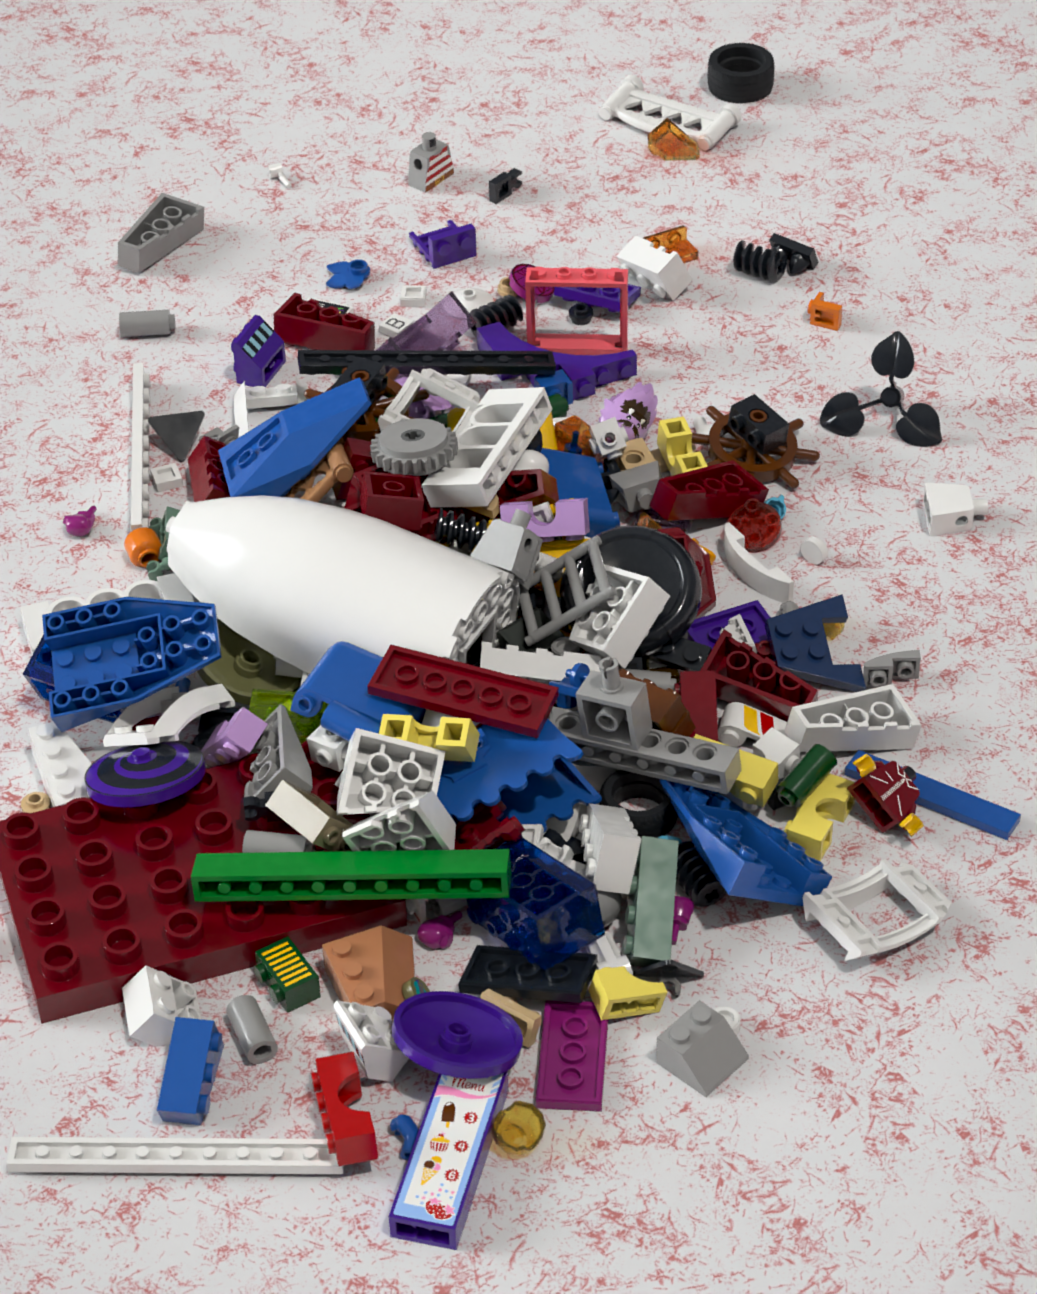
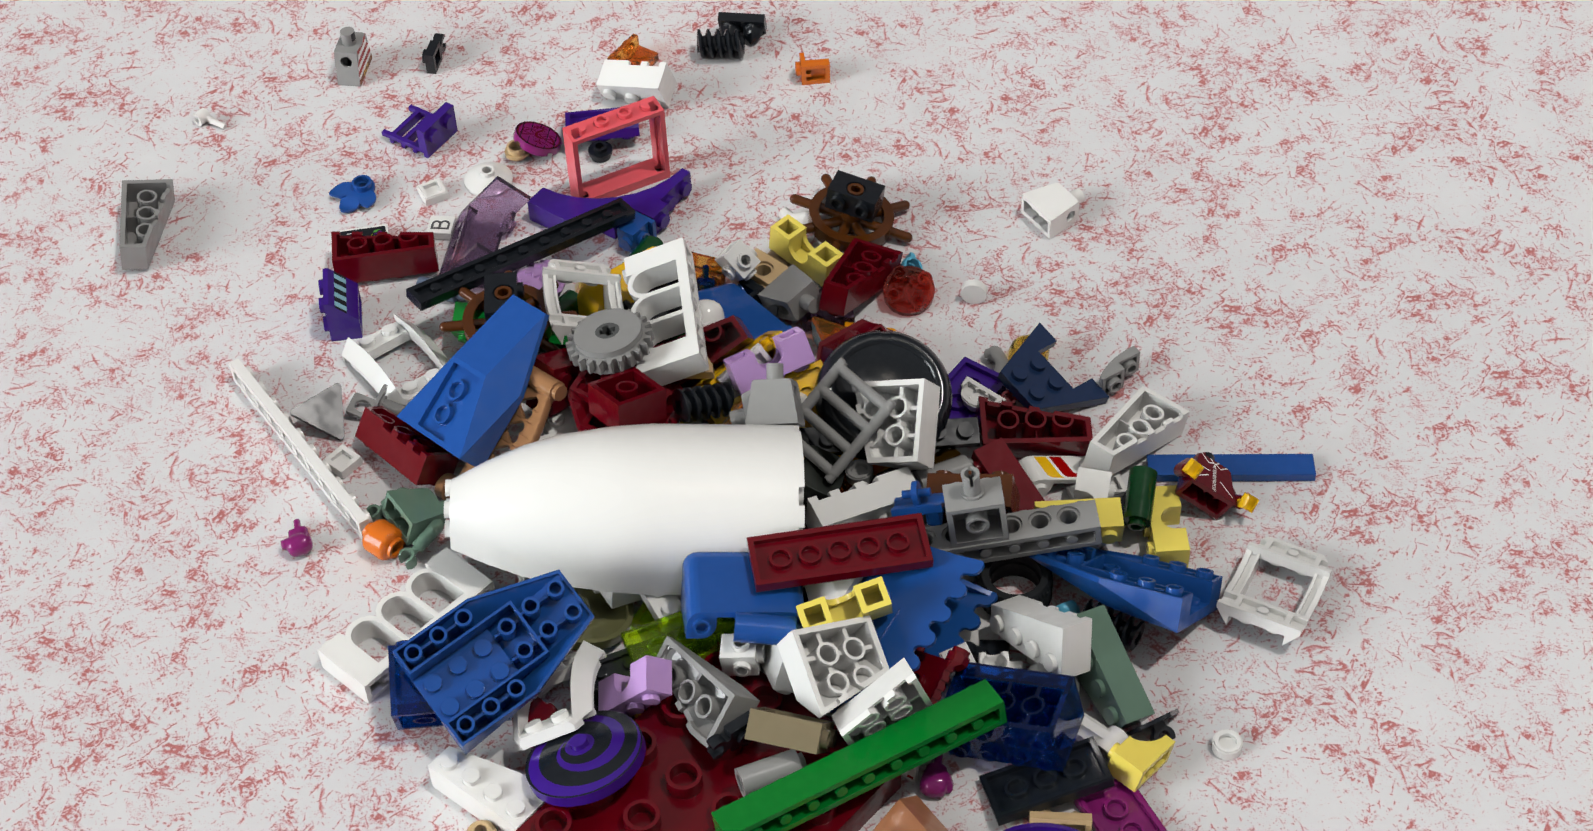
camera: 30 degrees left, 5 degrees up
light grey brick [119,310,176,337] -> none
black piece [469,295,523,339] -> none
lavender head [599,382,658,443] -> none
light grey slope [656,1000,749,1097] -> none
white slope [724,522,794,603] -> none
black plant [820,331,942,447] -> none

